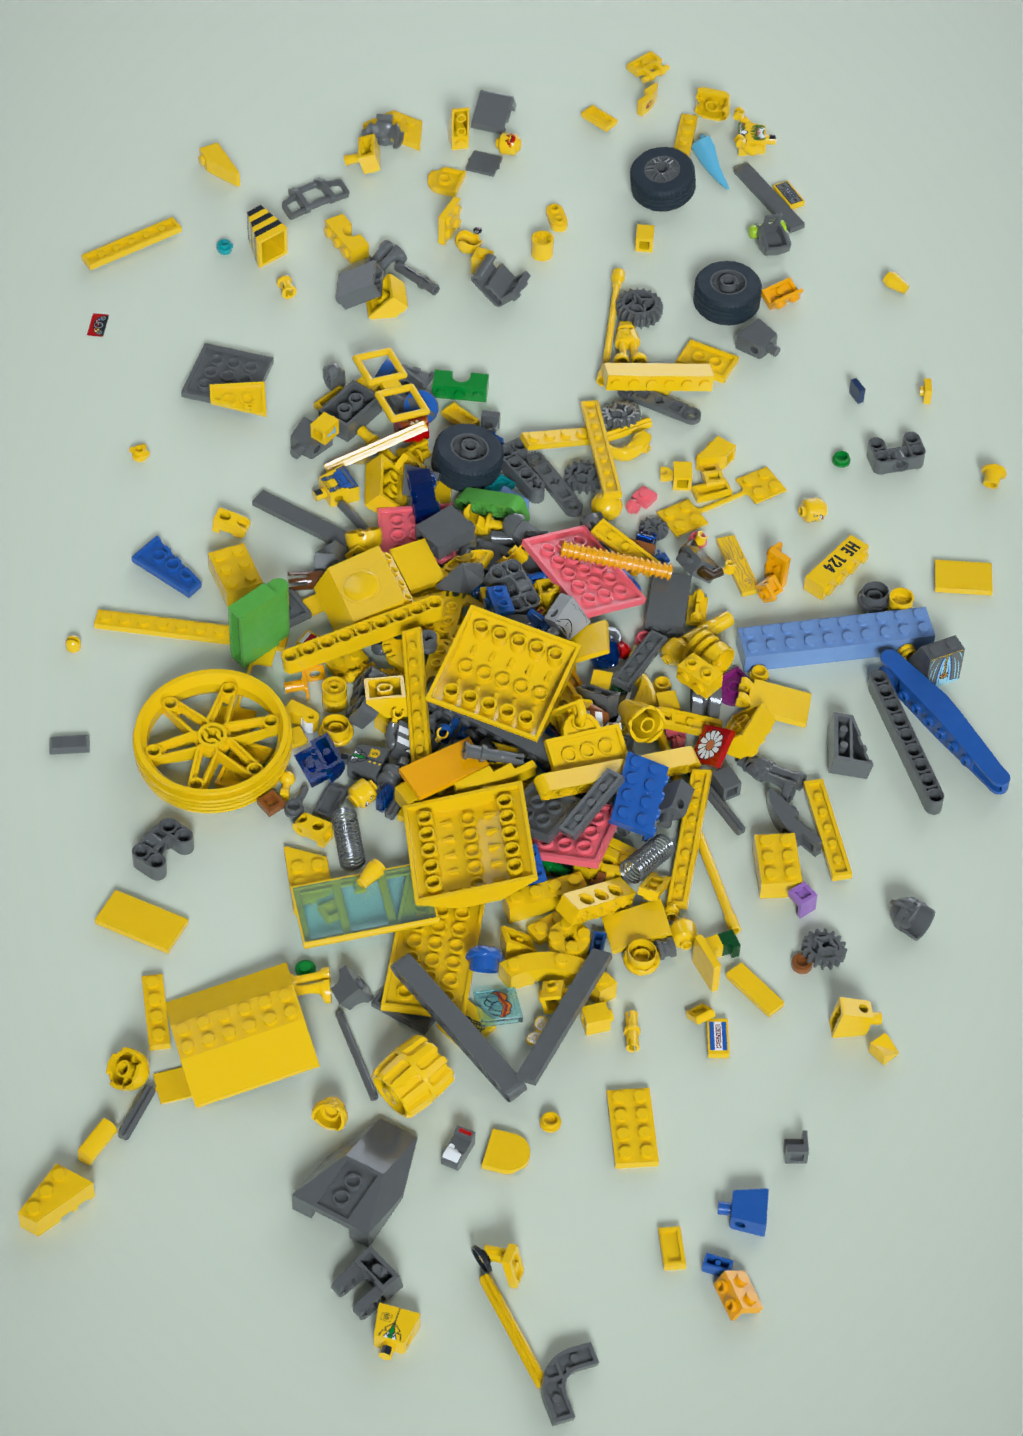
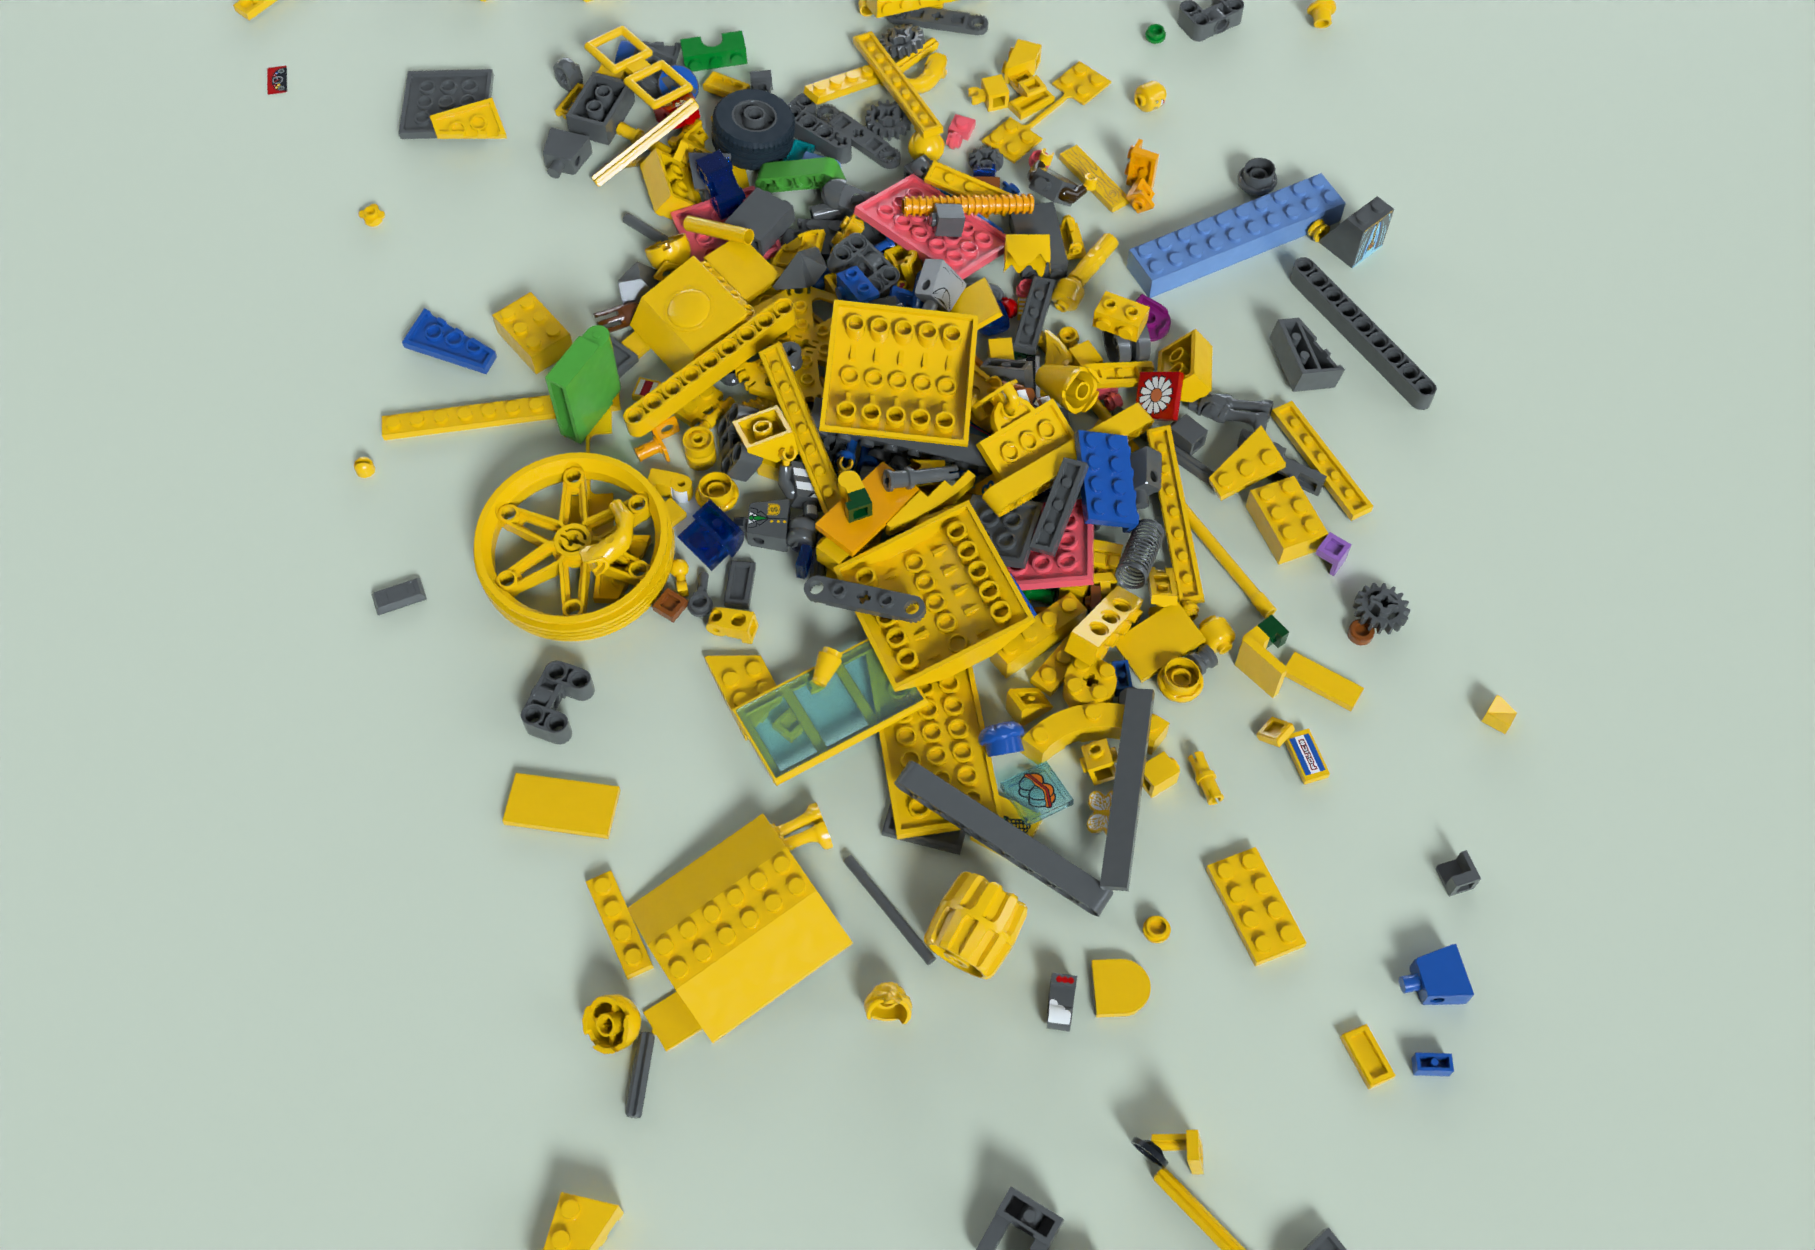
camera: 15 degrees left, 10 degrees up
yellow brick [78,1118,117,1165] -> none
yellow leg [212,507,251,538] -> none
dark grey tile [252,490,348,549] -> none
dark grey wedge [292,1118,418,1247] -> none
green plate [295,960,316,976] -> none
yellow brick [310,412,339,445] -> none
torso [312,465,360,507] -> none
dark grey brick [330,965,374,1010] -> none
dark grey piece [331,807,366,870] -> none
yellow head [347,778,378,808] -> none
yellow piece [462,504,503,536] -> none
yellow wheel [682,630,735,674] -> none
light orange bracket [714,1271,763,1320] -> none
yellow tile [735,677,812,728] -> none
yellow plate [749,665,769,682] -> none
yellow brick [804,535,869,601] -> none
yellow torso [829,997,882,1038] -> none
blue piece [879,649,1011,795] -> none
yellow wheel [887,587,914,611] -> none
dark grey helmet [889,896,935,941] -> none
yellow tile [934,560,993,596] -> none
none -> yellow piece [580,499,635,576]
none -> yellow piece [683,215,754,245]
none -> dark grey piece [804,576,926,623]
none -> leg [838,470,872,523]
none -> dark grey brick [929,203,966,237]
none -> yellow piece [1003,234,1051,277]
none -> yellow wing [1209,425,1286,501]

